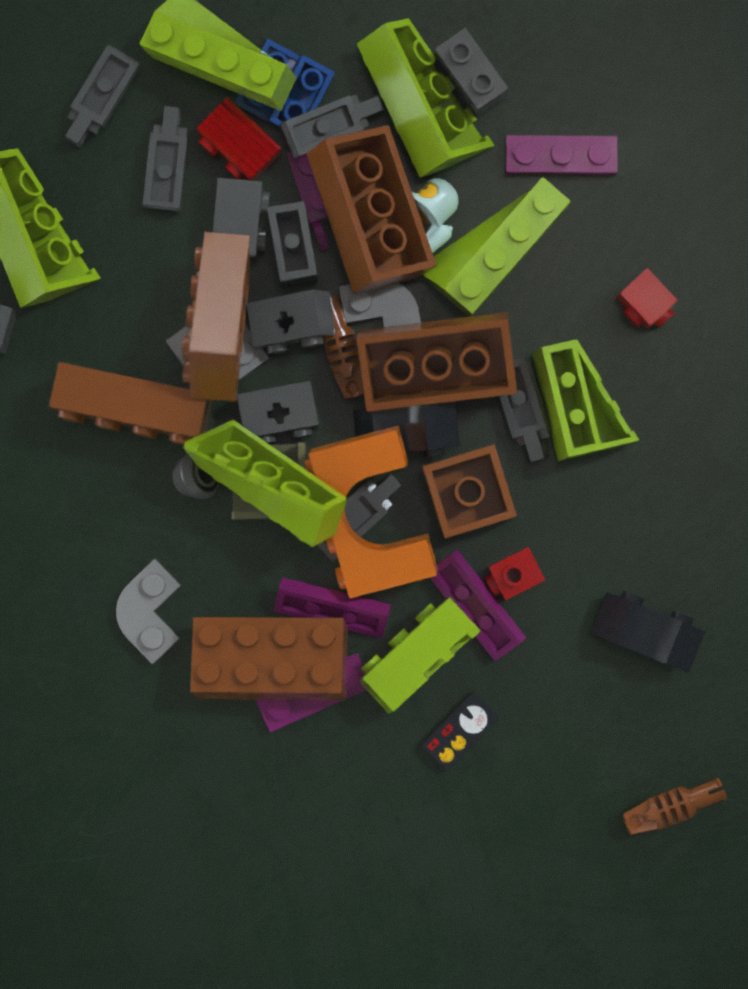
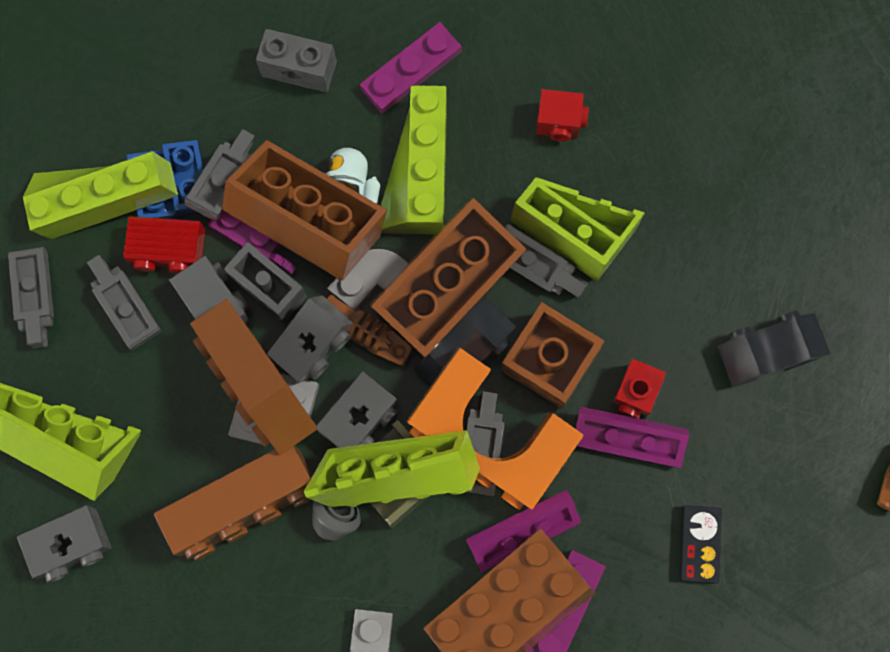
camera: 30 degrees left, 10 degrees down
lime wedge [357,18,495,177] -> none
lime wedge [359,598,480,714] -> none

